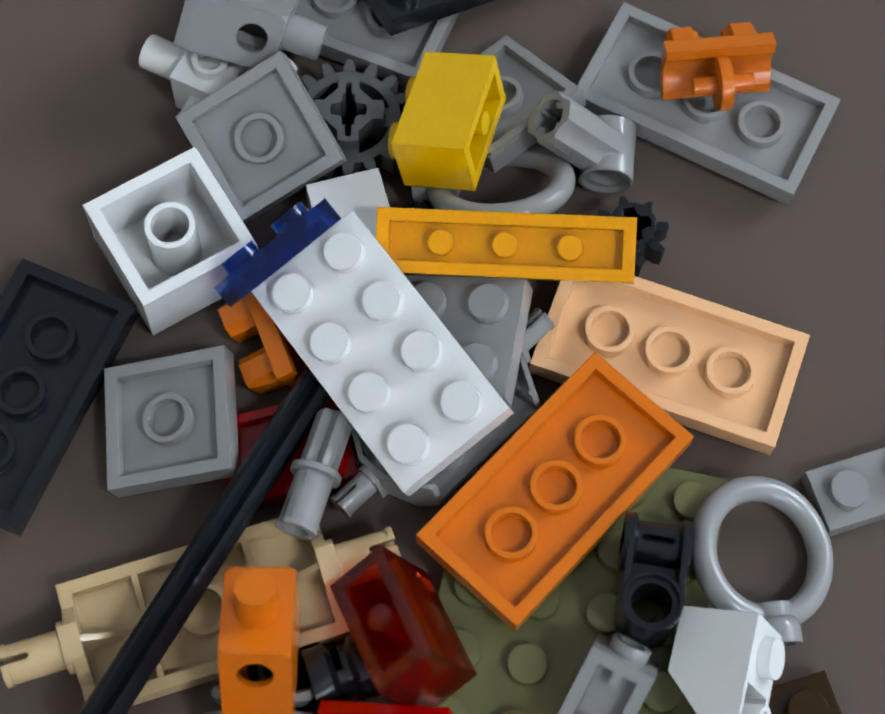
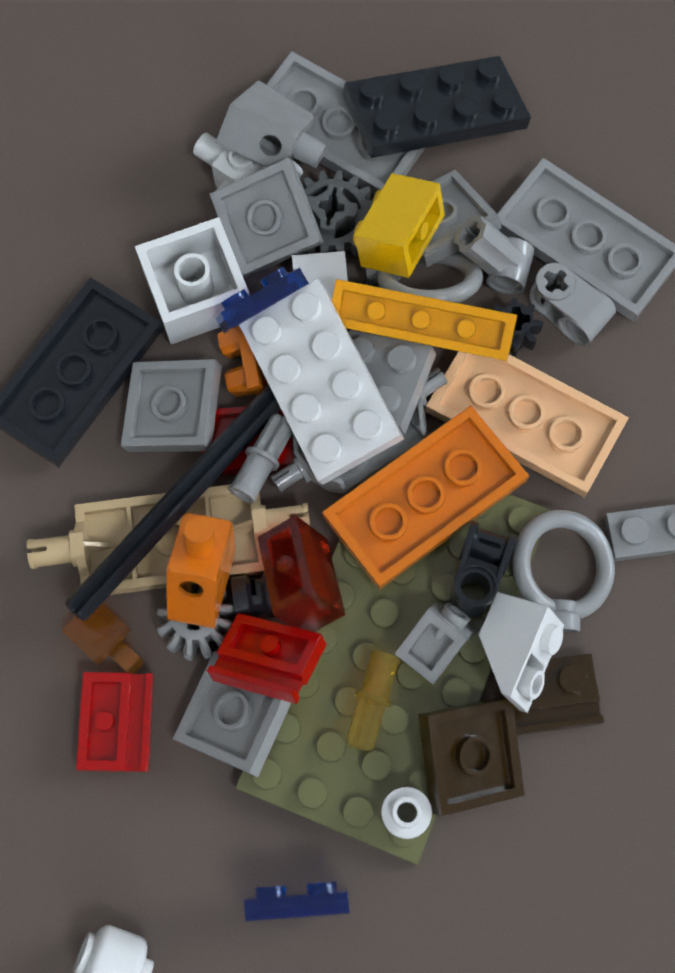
camera: 15 degrees right, 5 degrees up
orange hips [659,22,777,112] -> none
none -> light grey piece [529,263,616,346]

